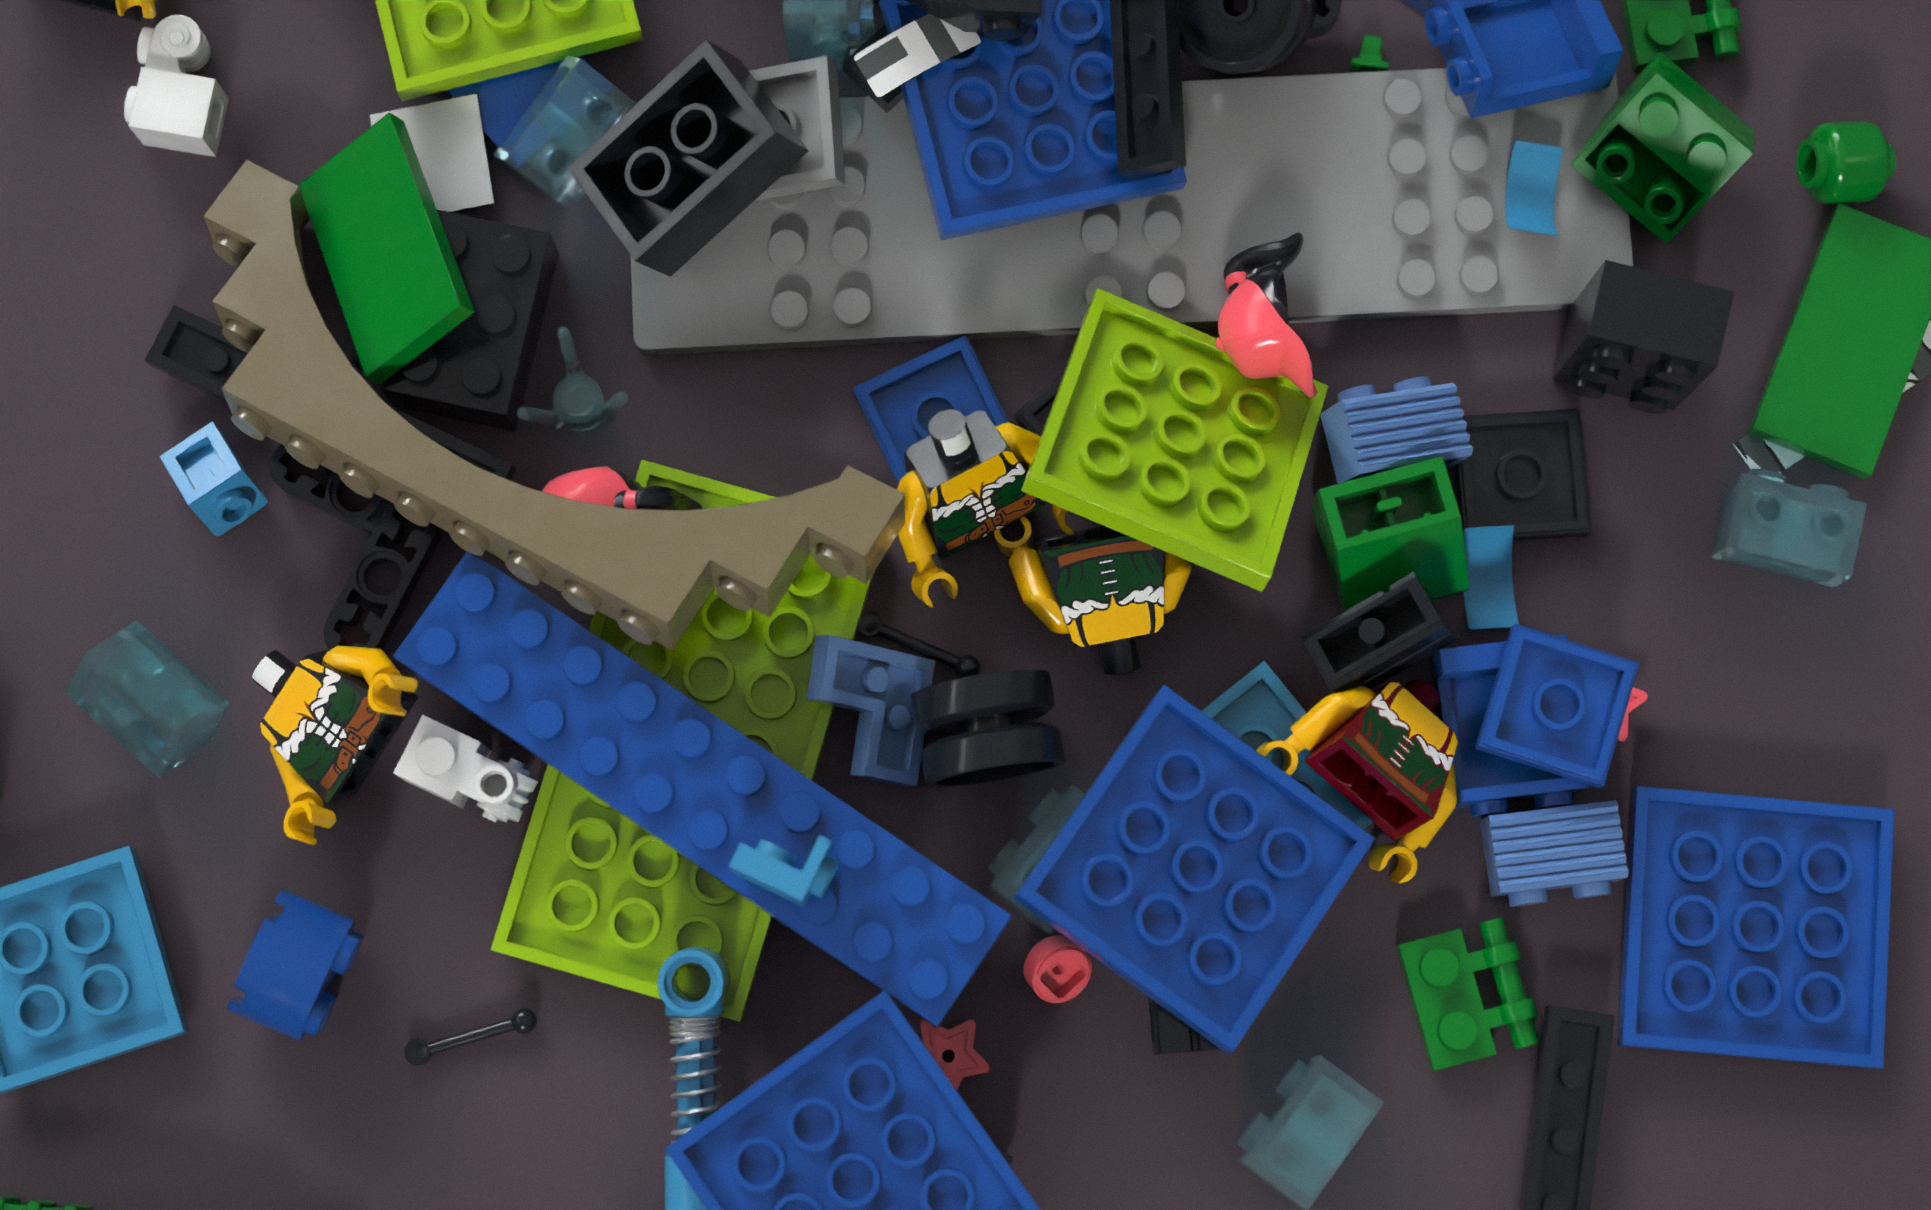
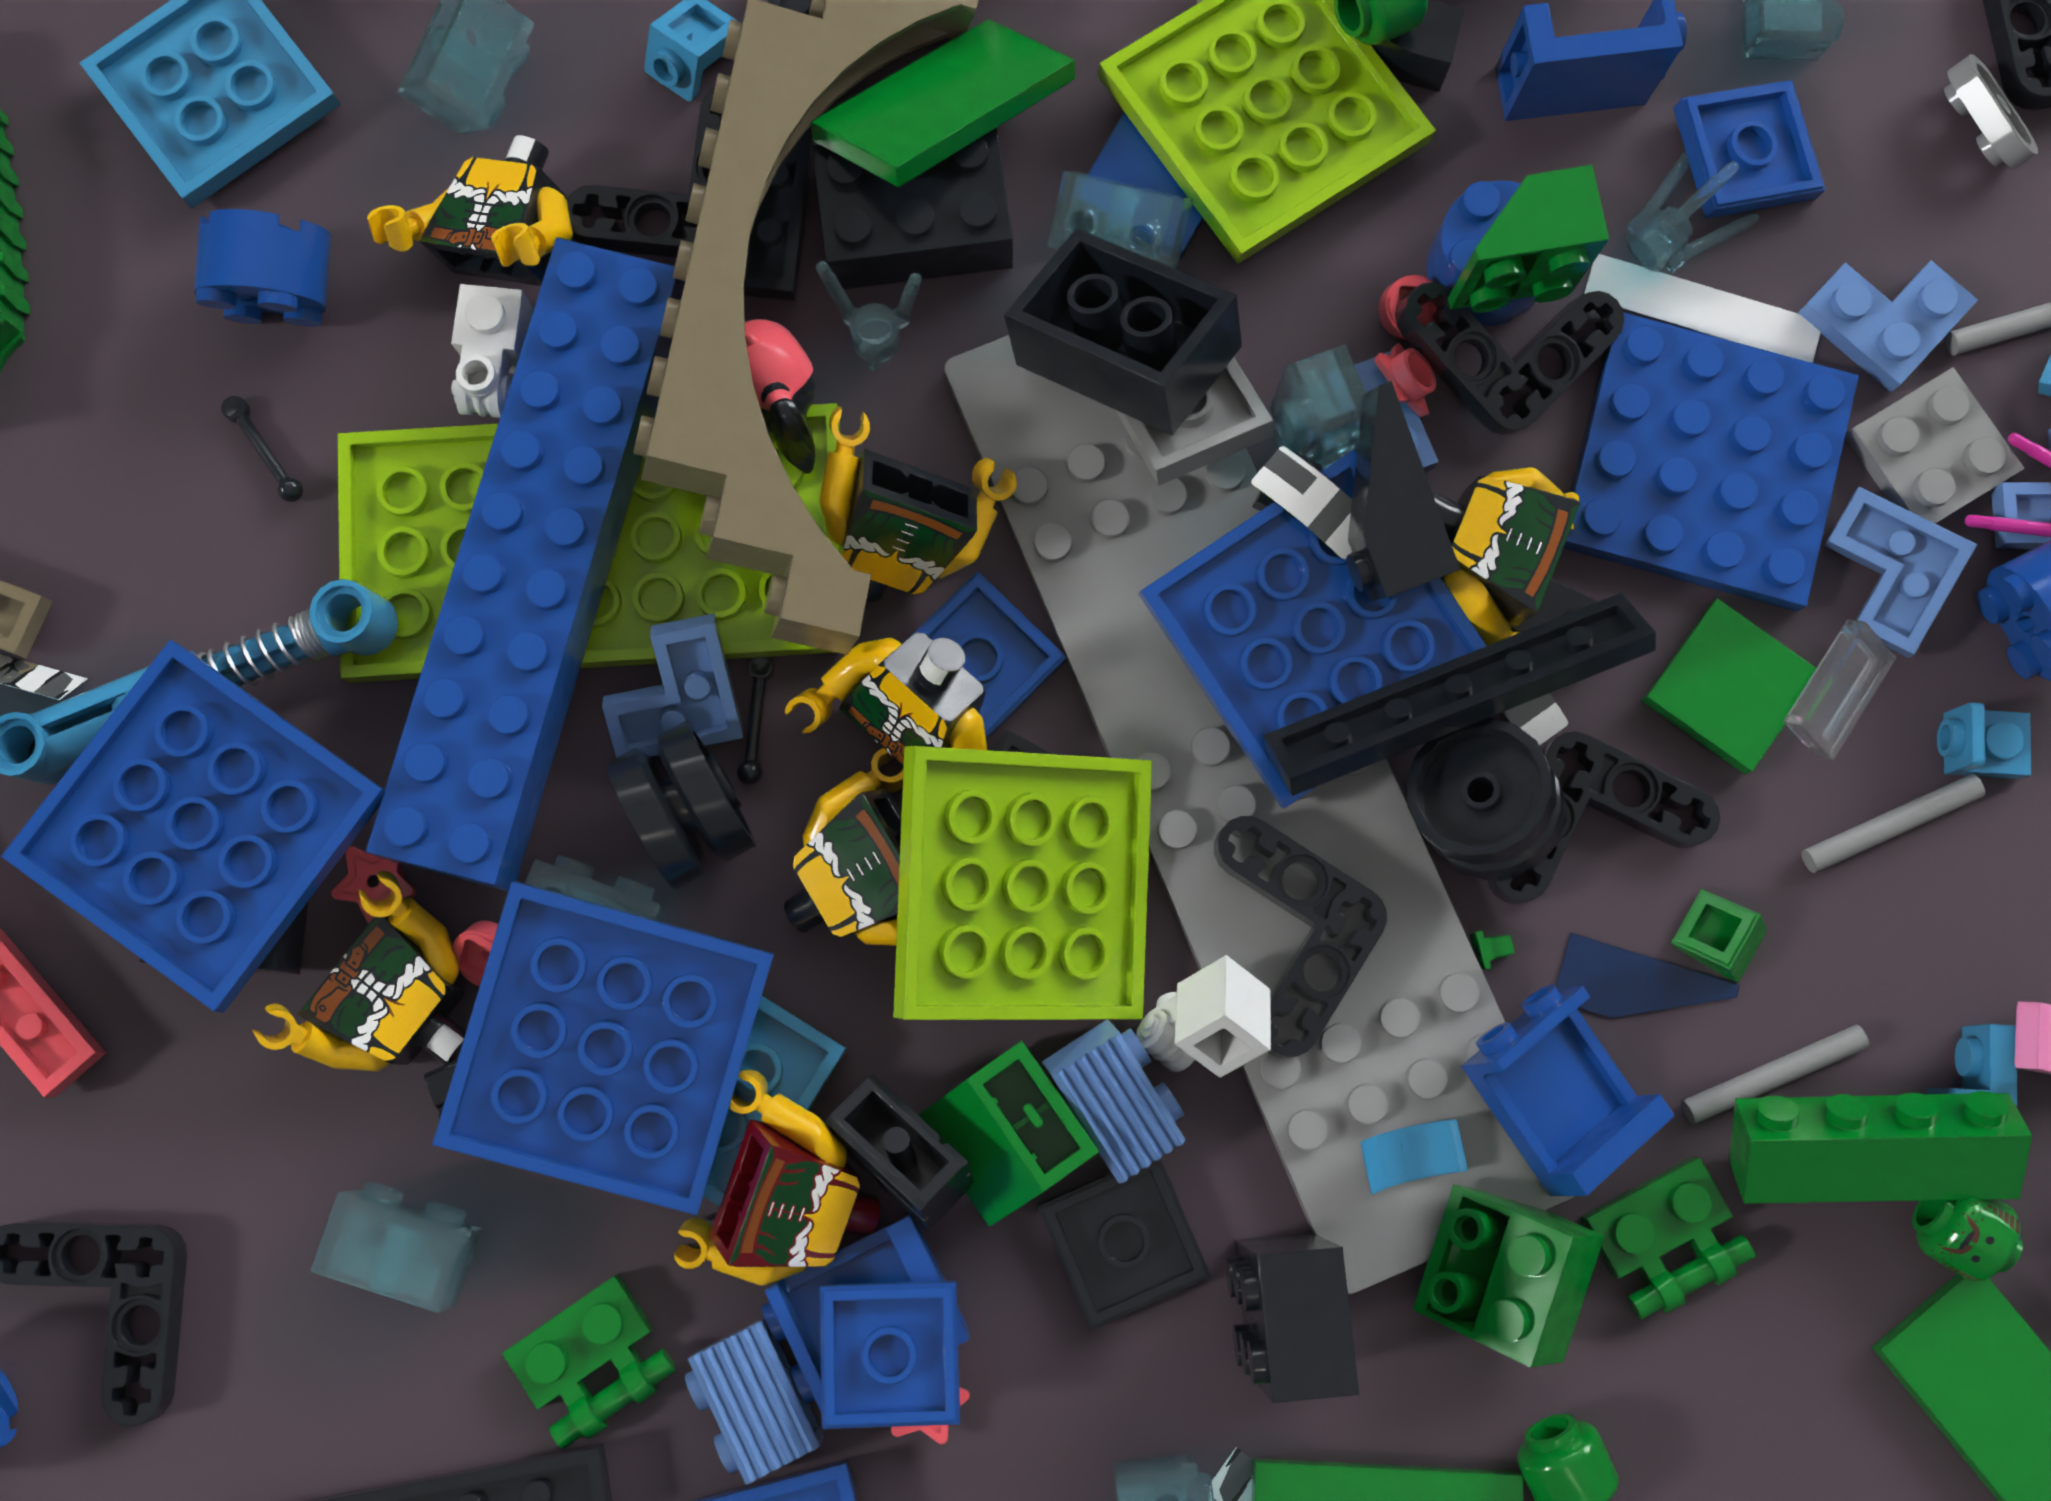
camera: 70 degrees right, 0 degrees up
white sticker [370,94,494,212] -> none
dark azure bracket [728,835,839,908] -> none
coral hair [1215,232,1317,398] -> none
dark azure sticker [1463,525,1519,630] -> none
none -> torso [252,871,466,1072]
none -> torso [819,406,1017,602]
none -> white brick [1136,955,1271,1078]
none -> black beam [1214,816,1387,1058]

